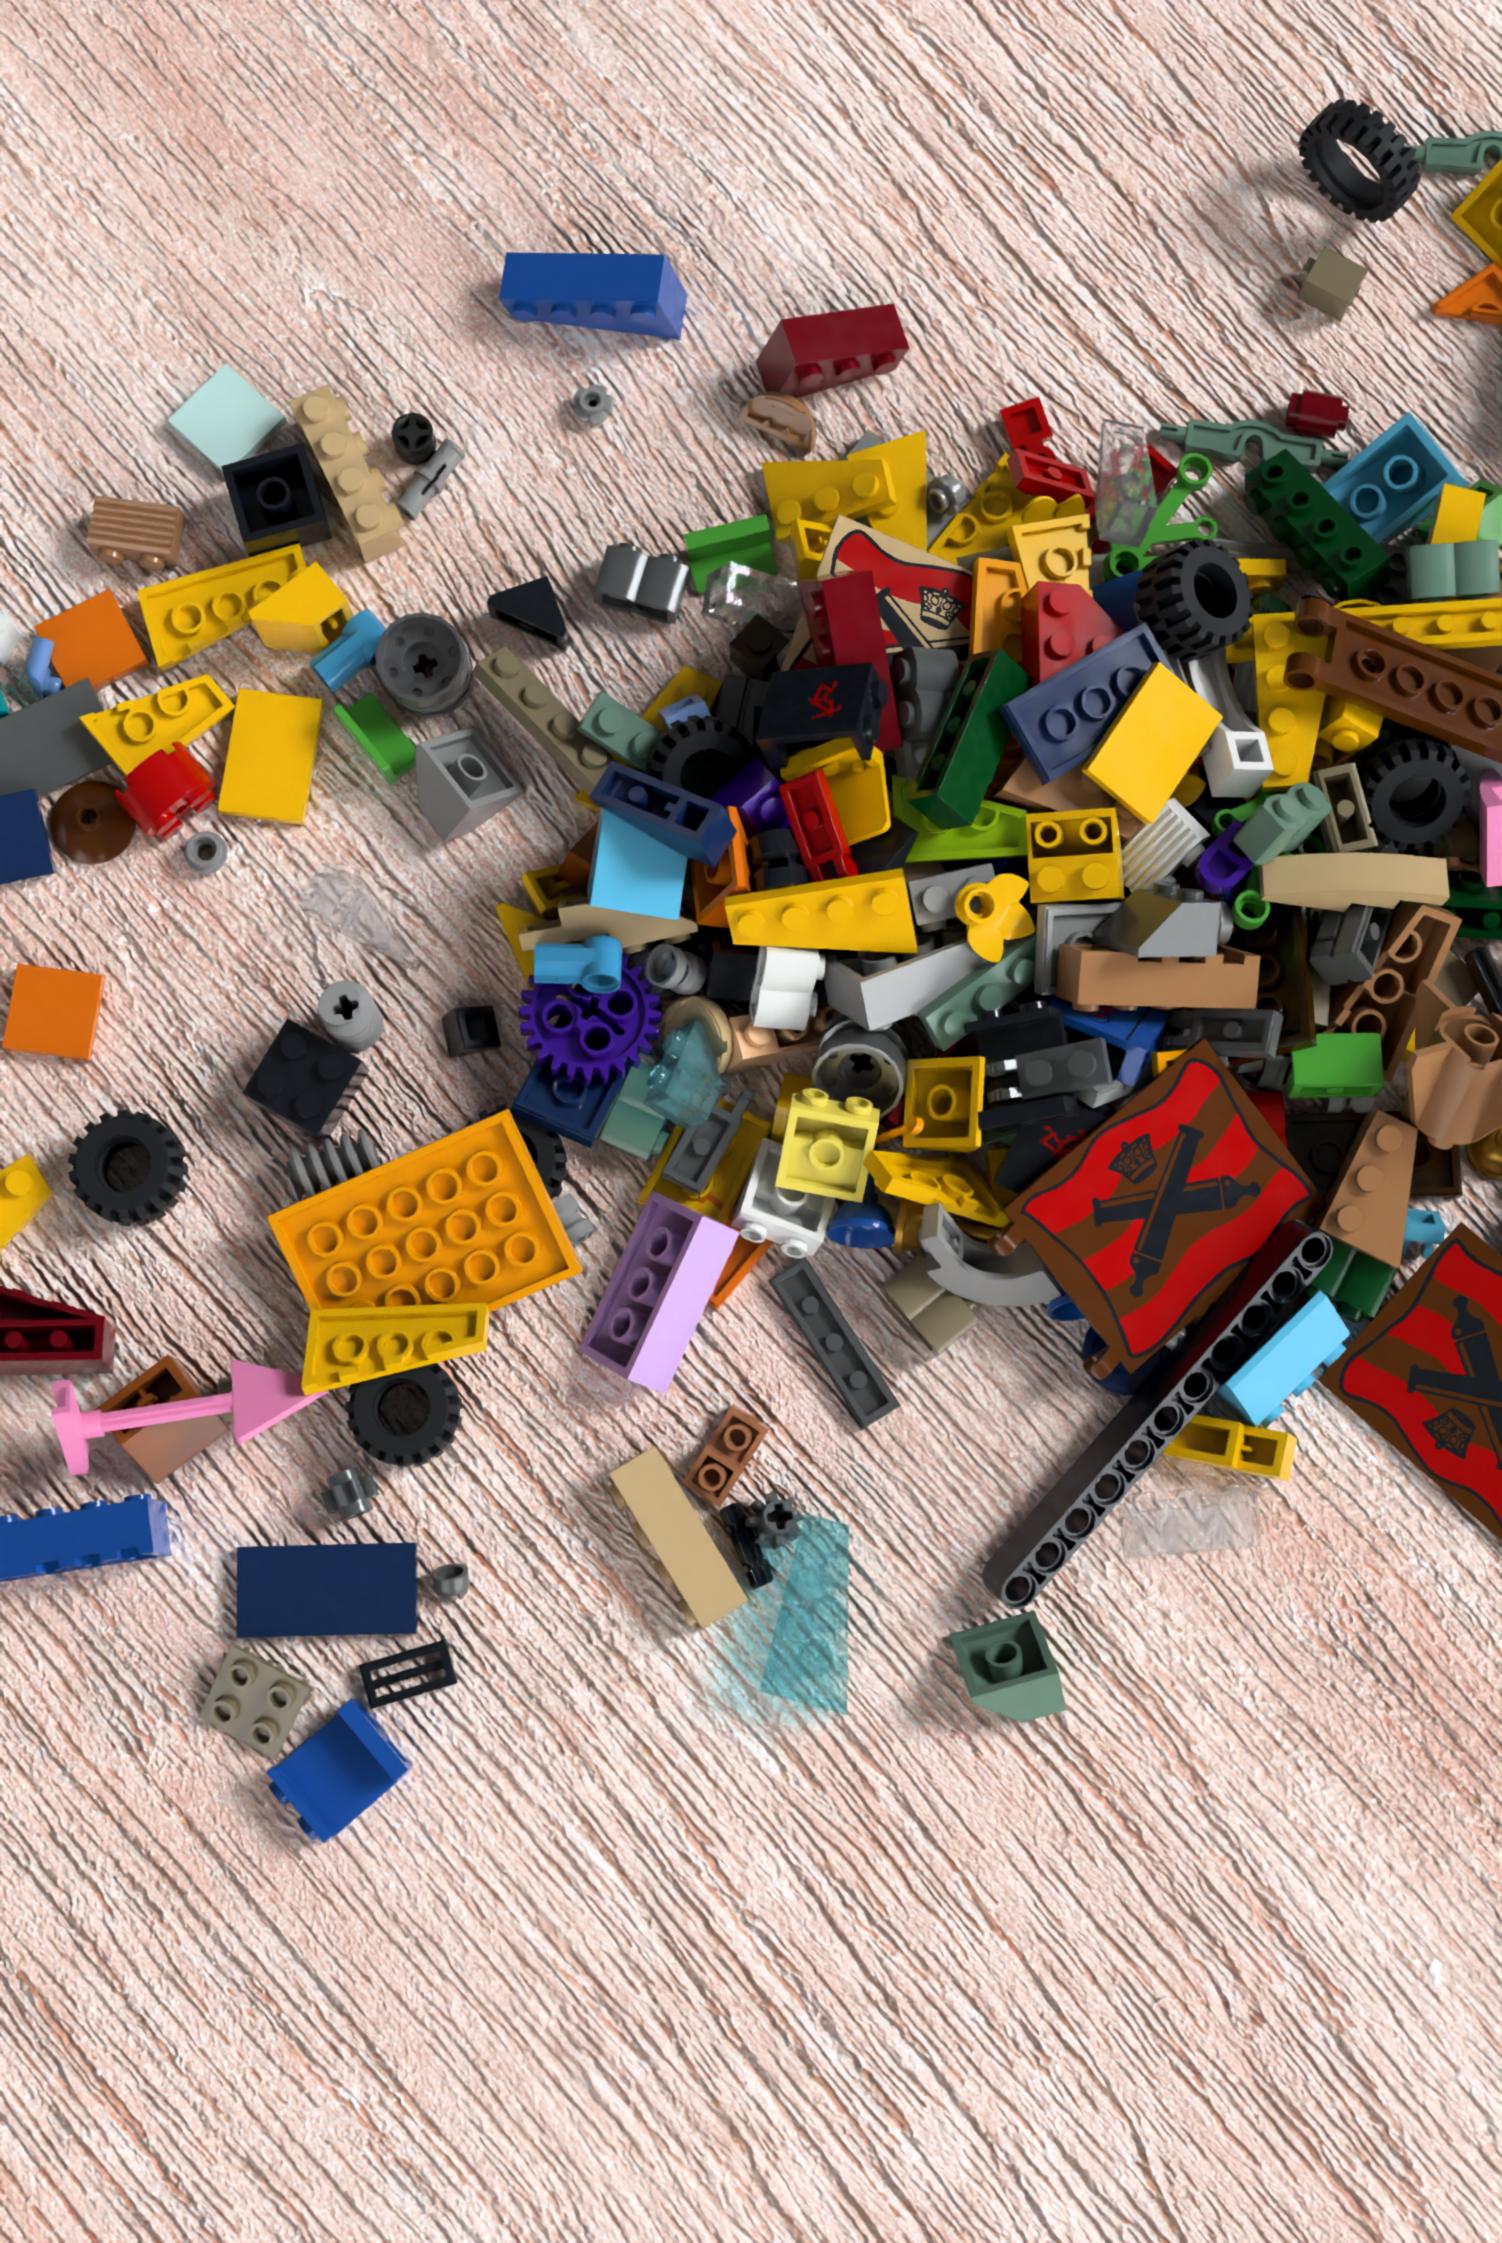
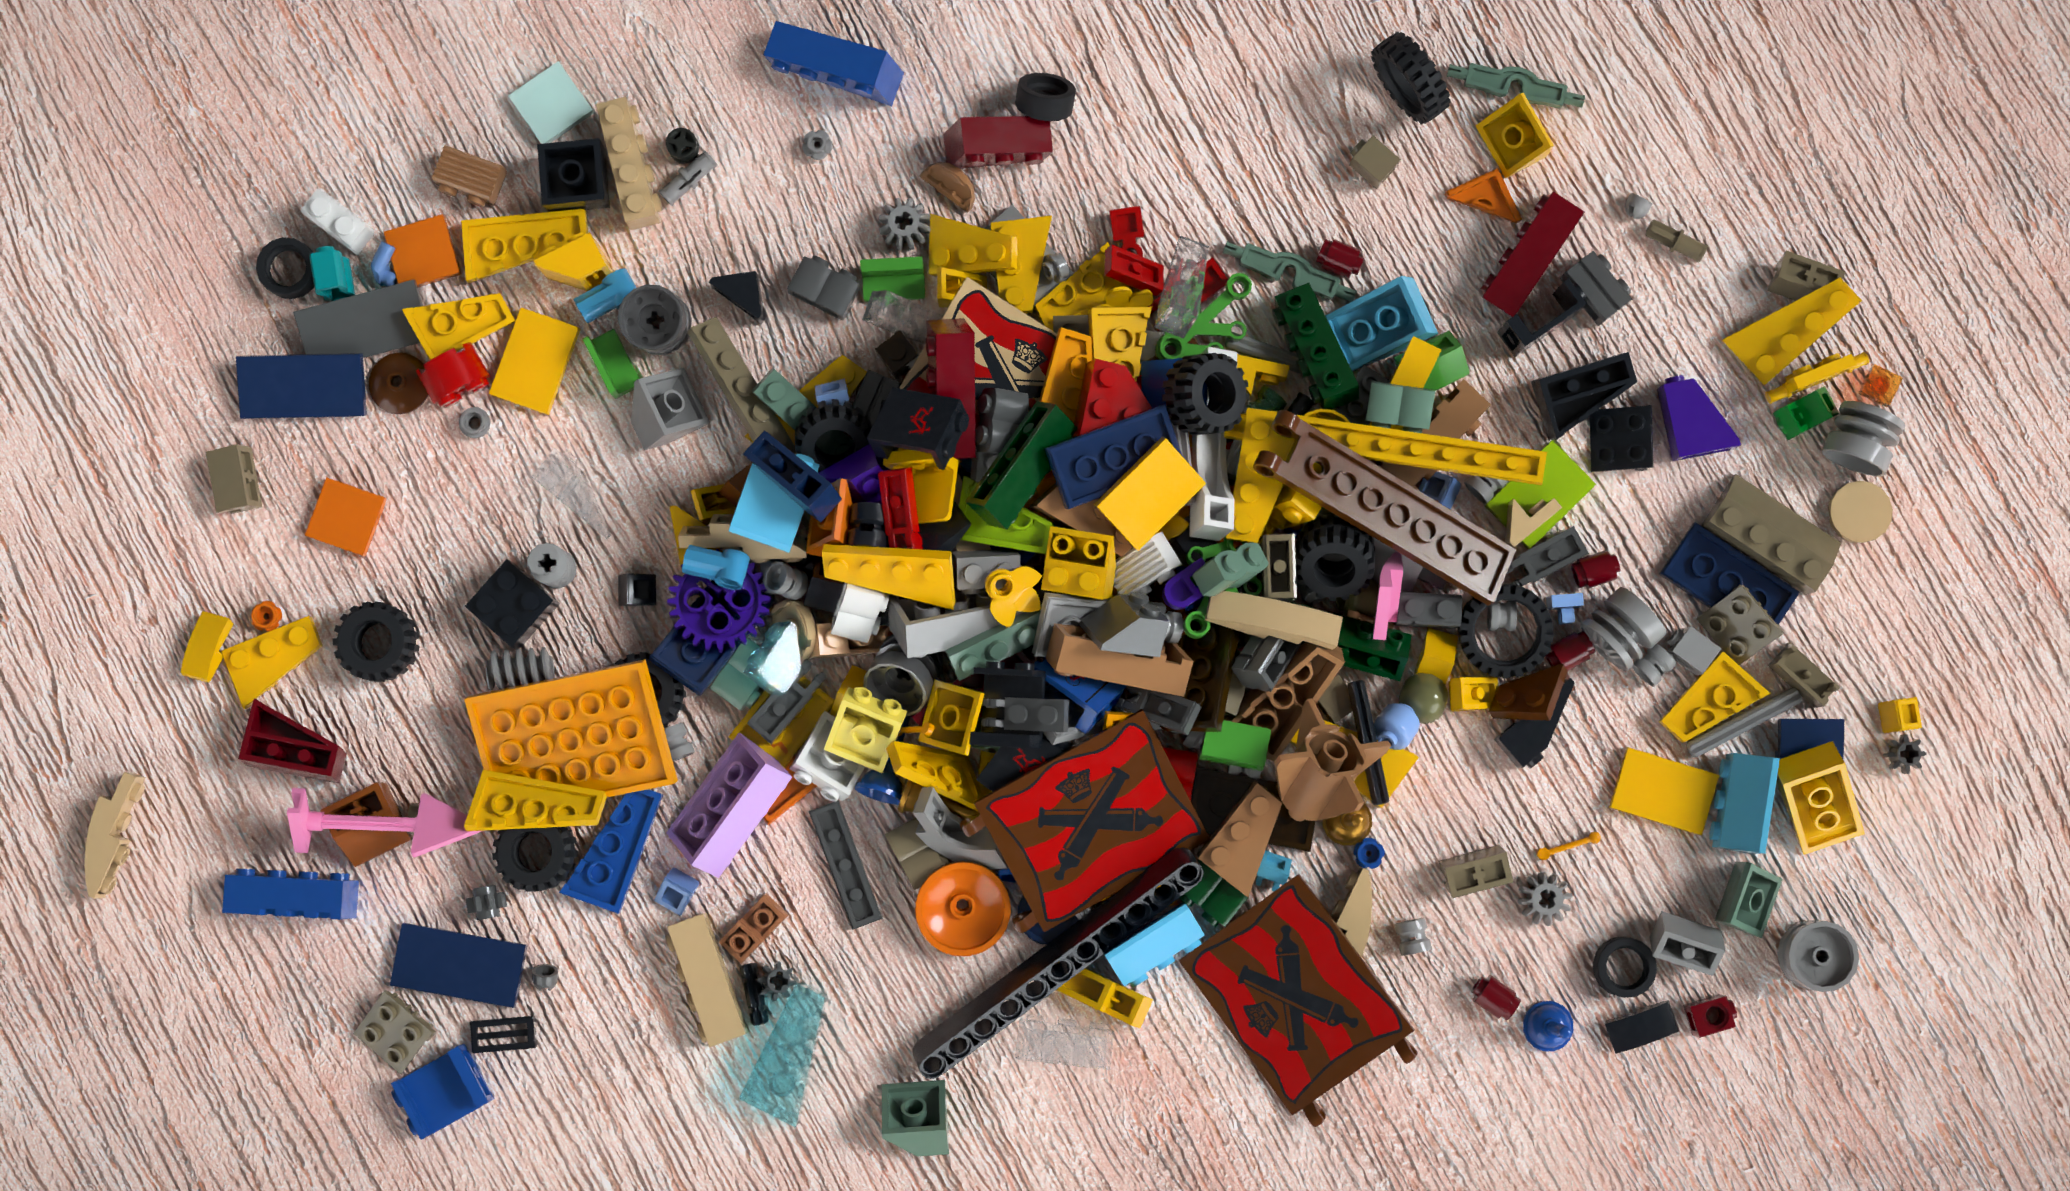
camera: 15 degrees right, 5 degrees up
none -> blue wing [559,789,664,914]
none -> medium blue slope [654,868,699,916]
none -> light grey gear [879,198,931,251]
none -> orange dish [915,861,1011,956]
none -> black tyre [1015,73,1076,121]

